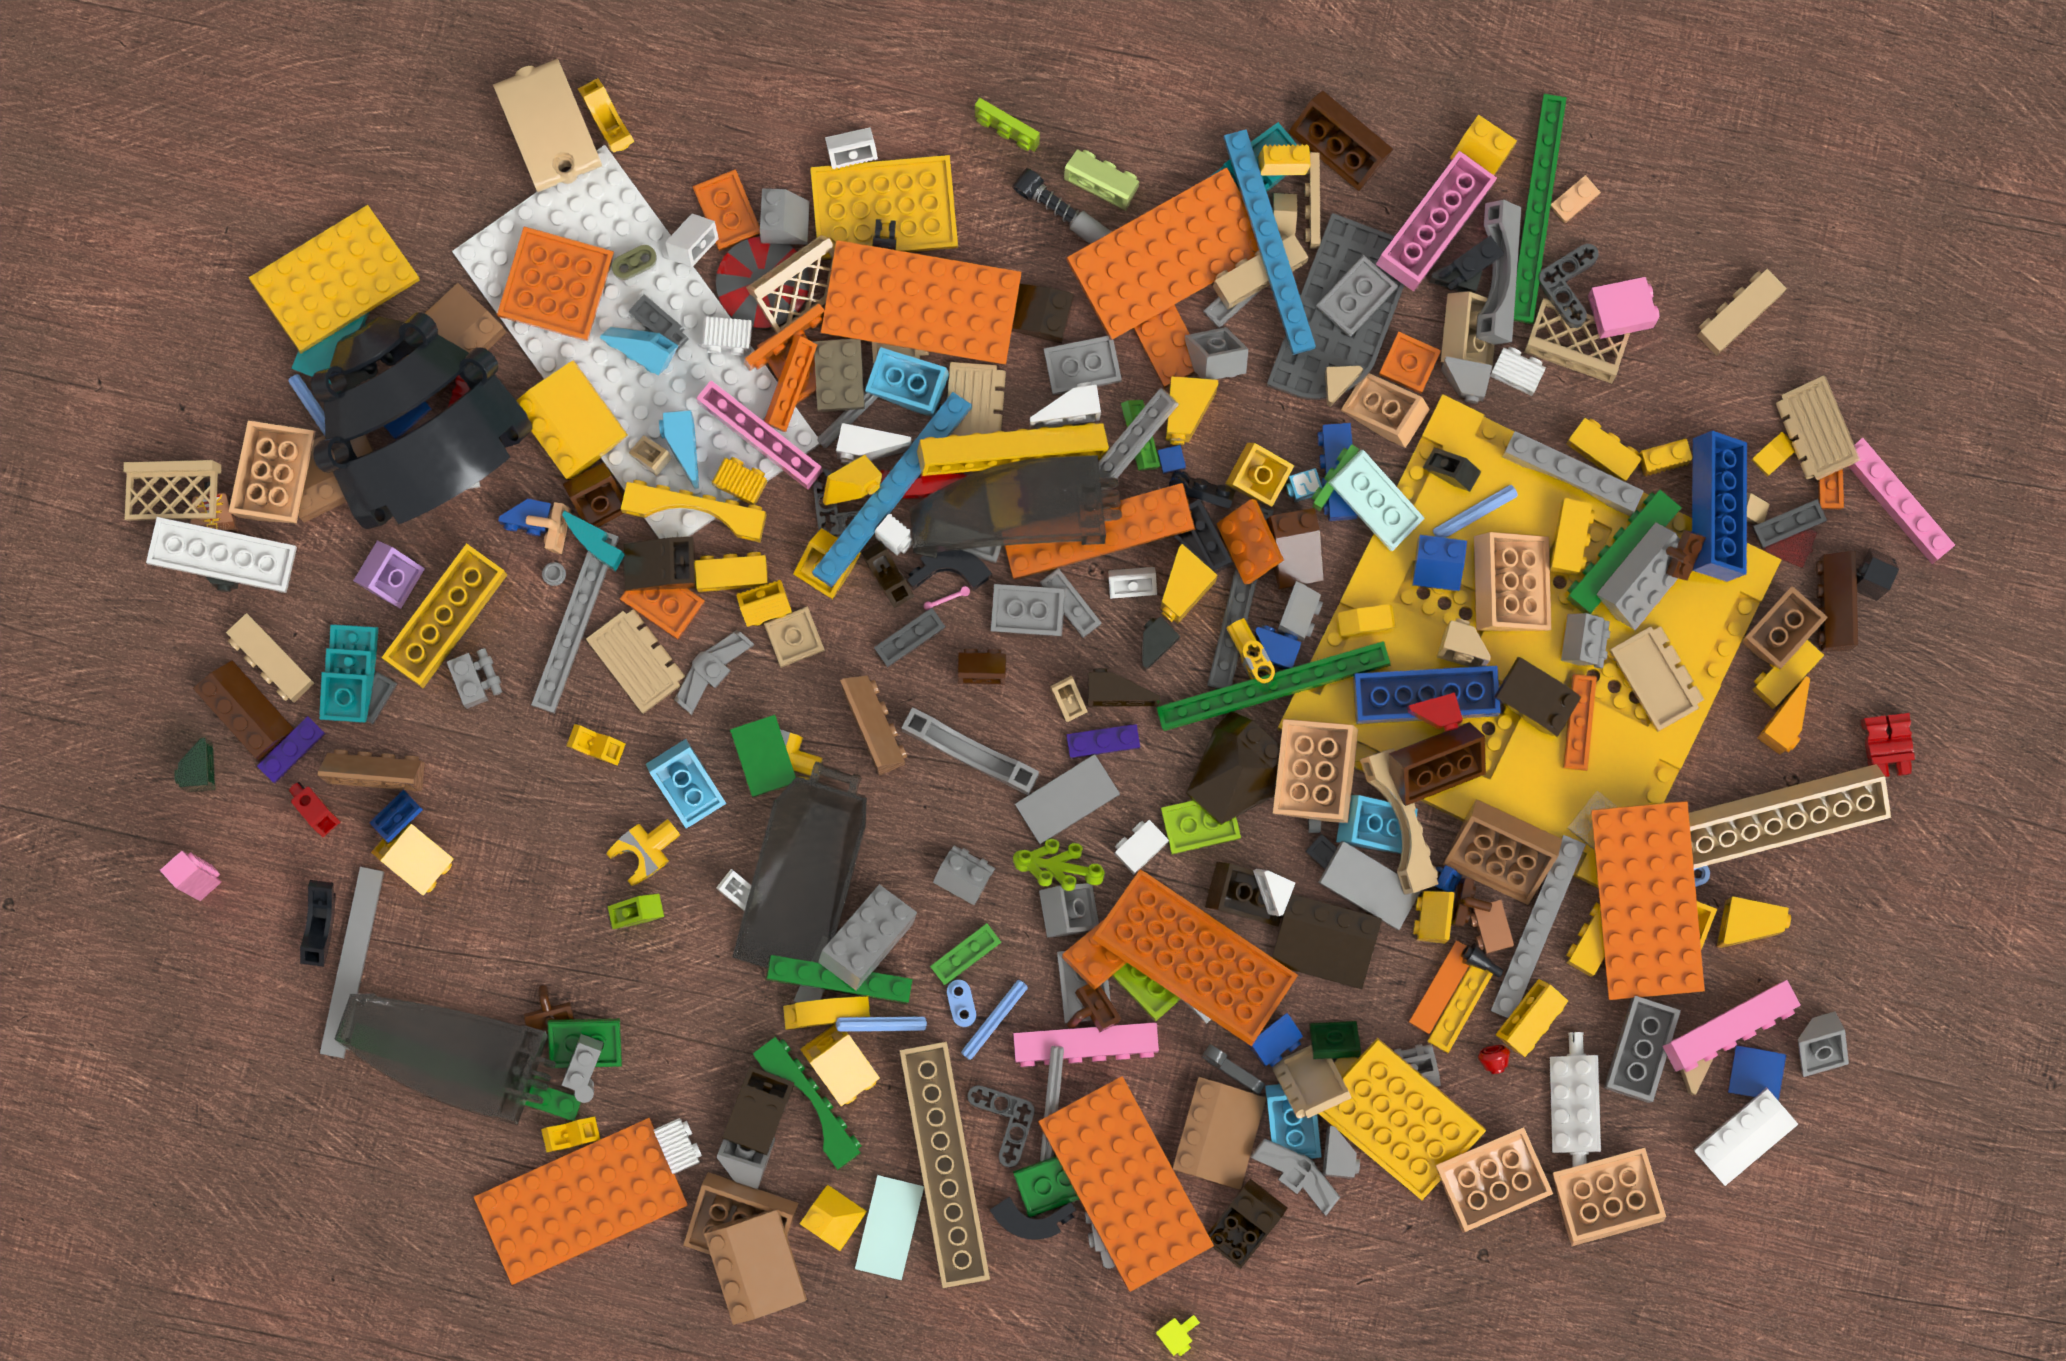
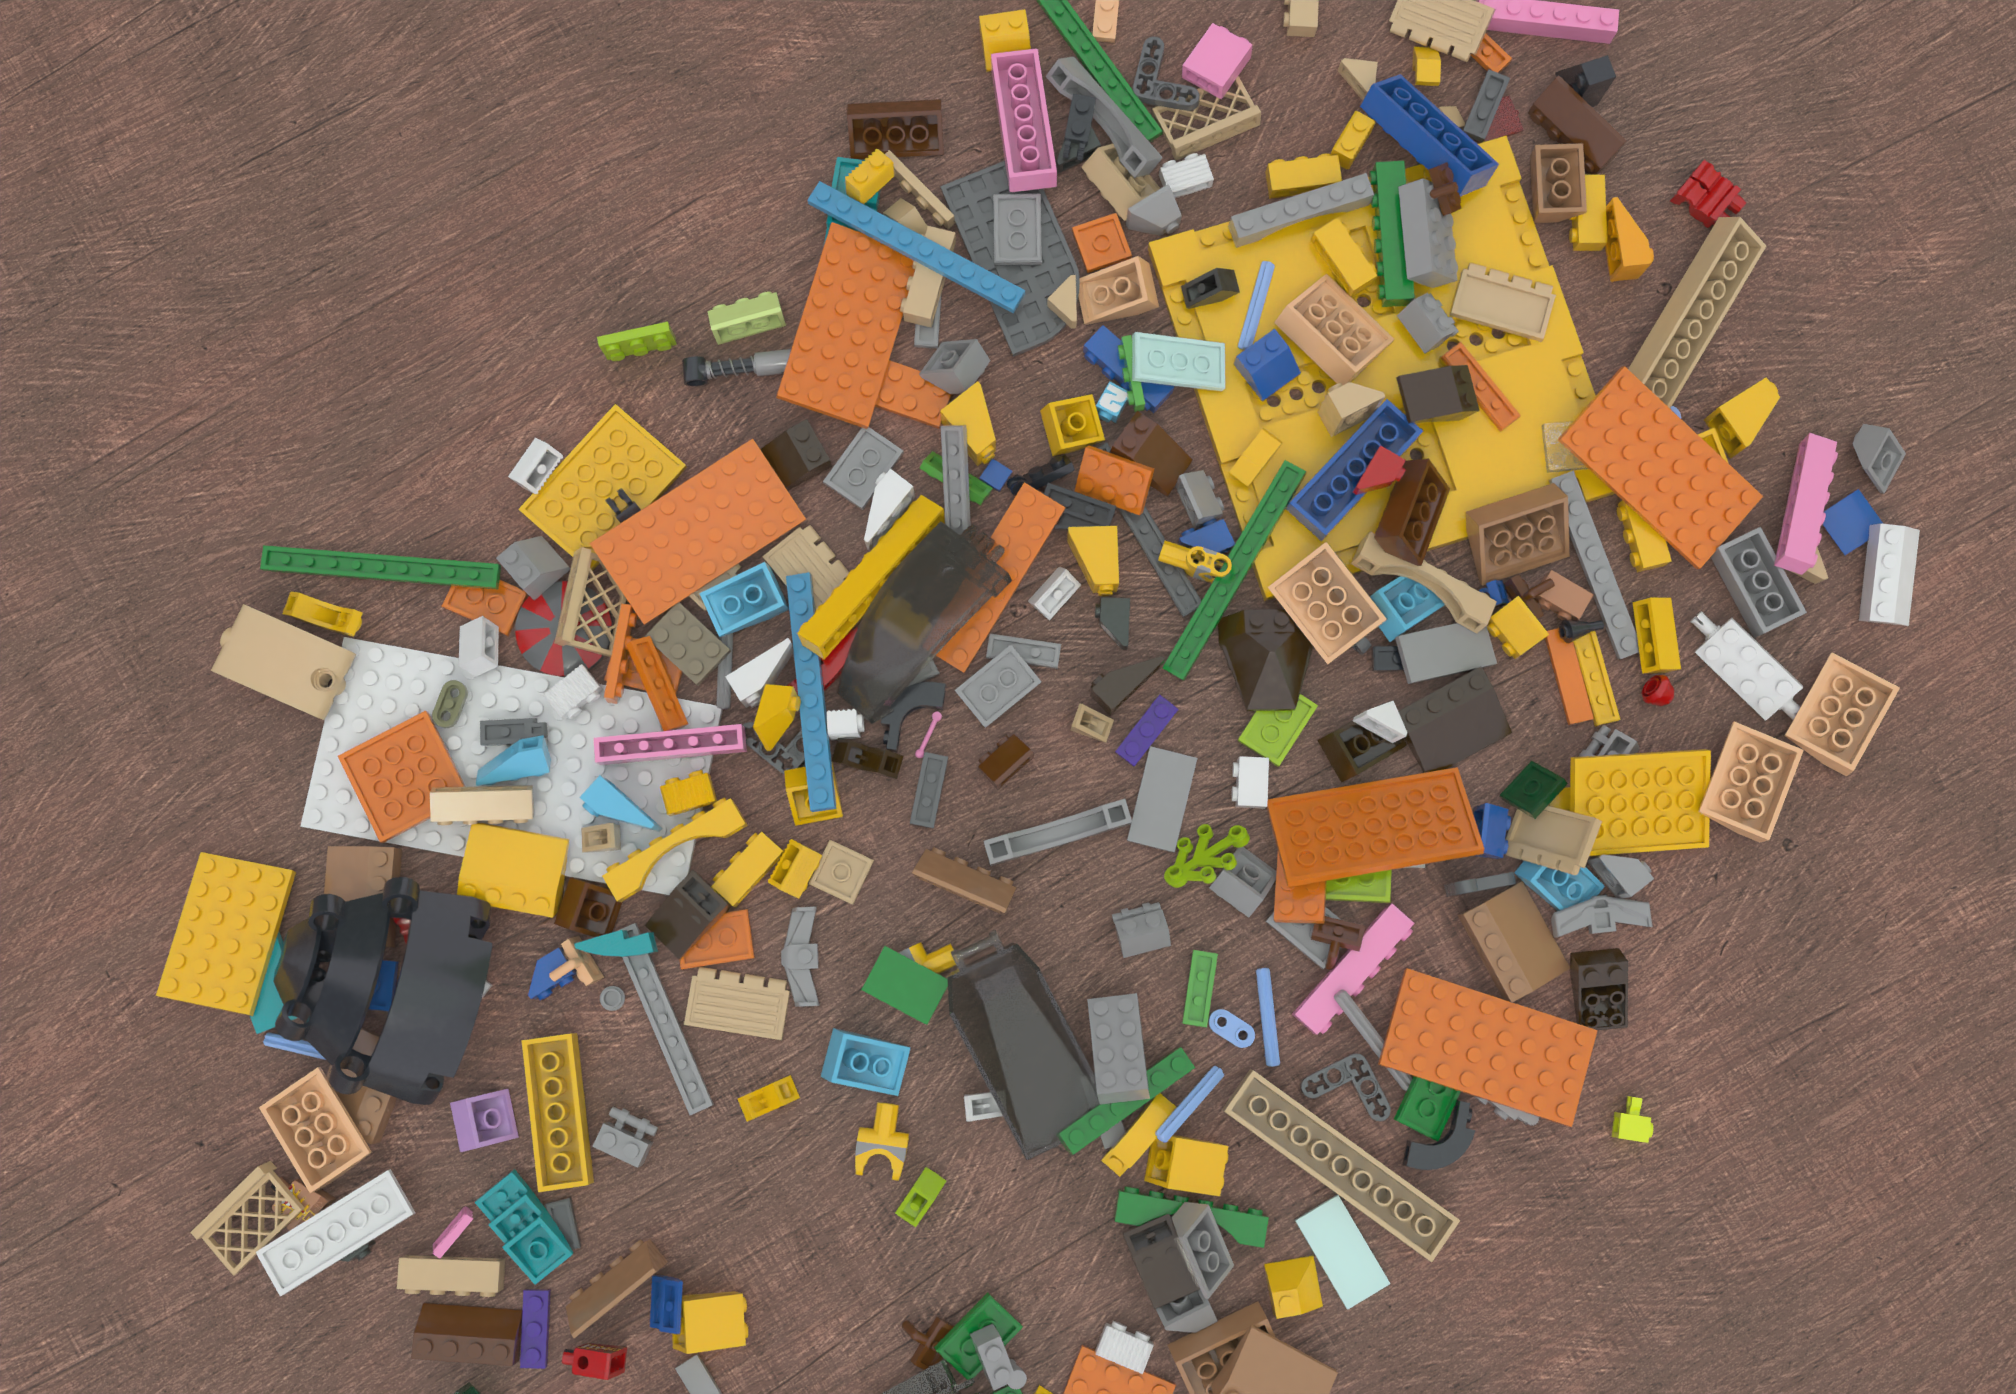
camera: 40 degrees left, 0 degrees up
none -> green plate [260,545,501,589]
none -> tan brick [430,785,534,825]
none -> bright pink tile [433,1206,473,1259]
none -> light grey slope [1172,1202,1234,1299]
none -> tan slope [1338,58,1378,100]

